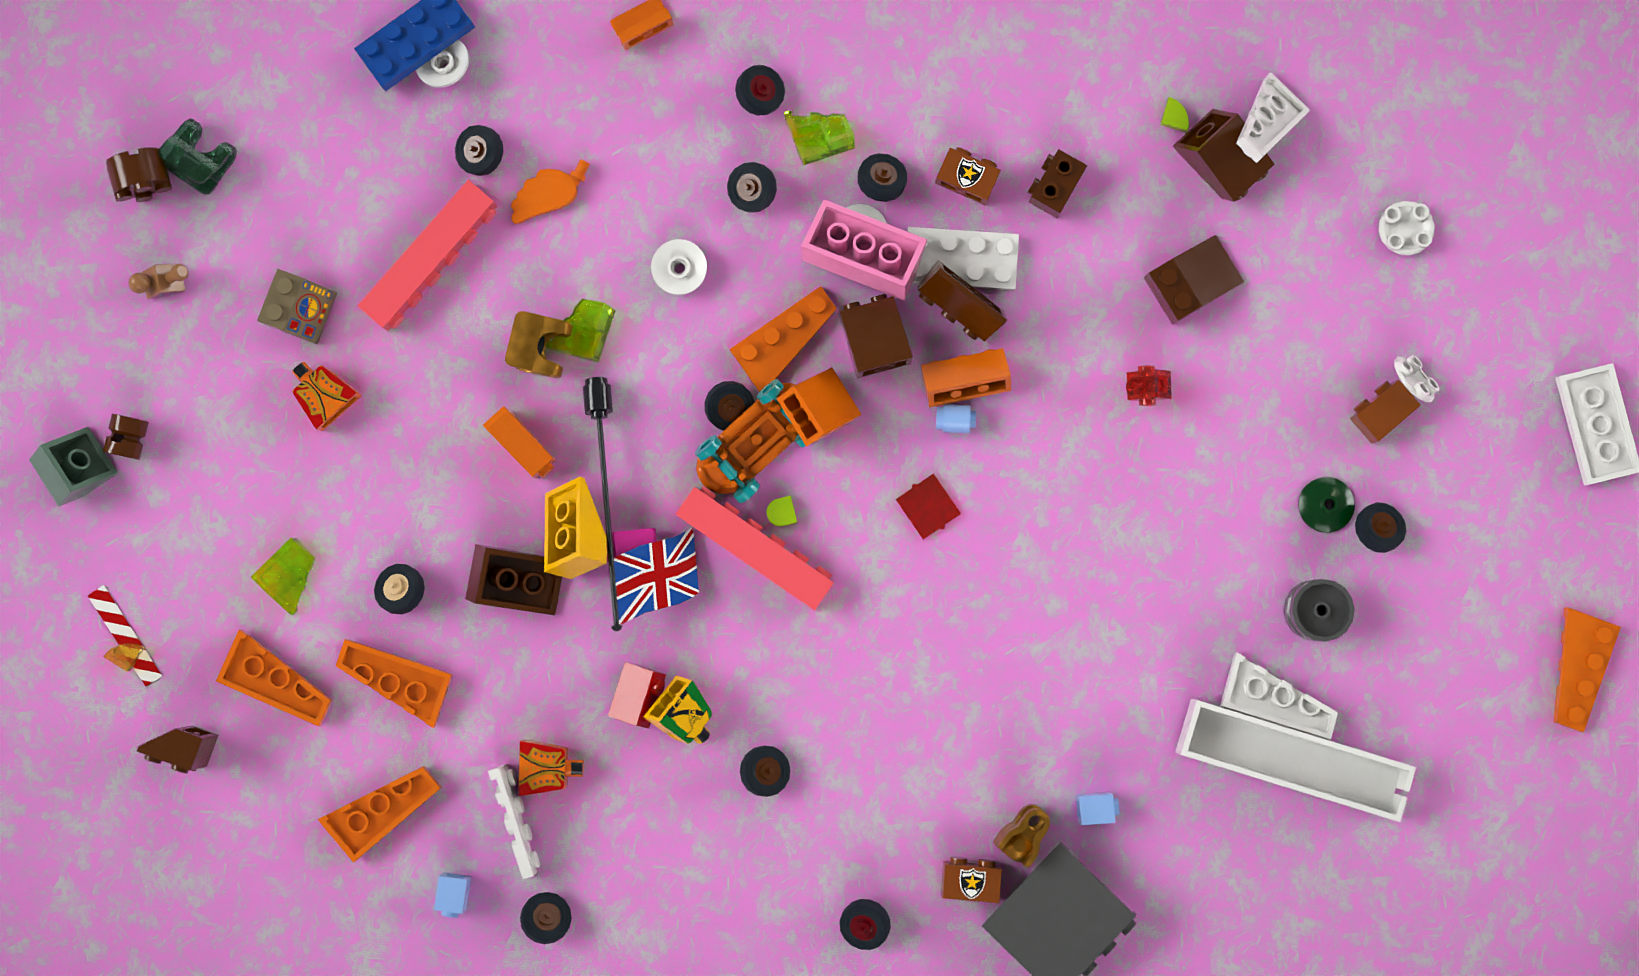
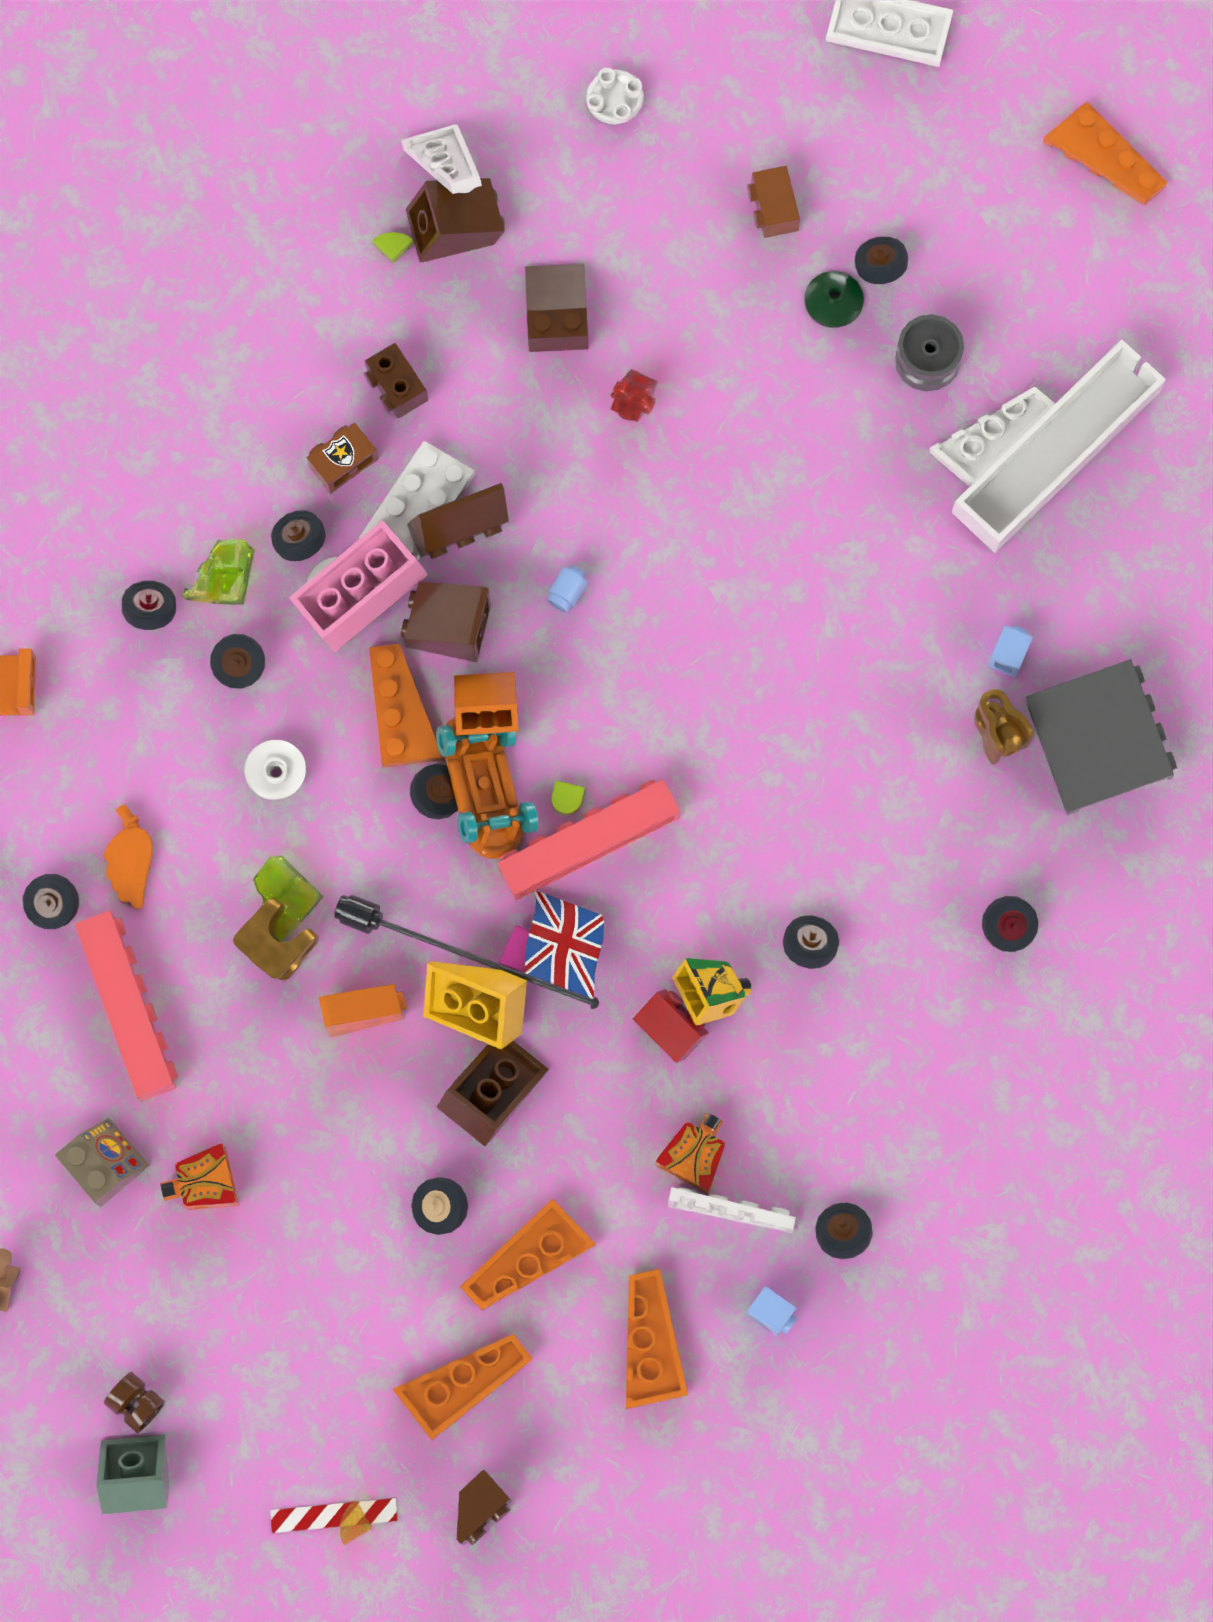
camera: 60 degrees left, 10 degrees down
clear neon green slope [251,537,316,615] -> none
clear red piece [895,473,961,539] -> none
orange brick [921,348,1011,408] -> none
dark orange brick [941,857,1002,903] -> none
white dish [1394,355,1439,402] -> none

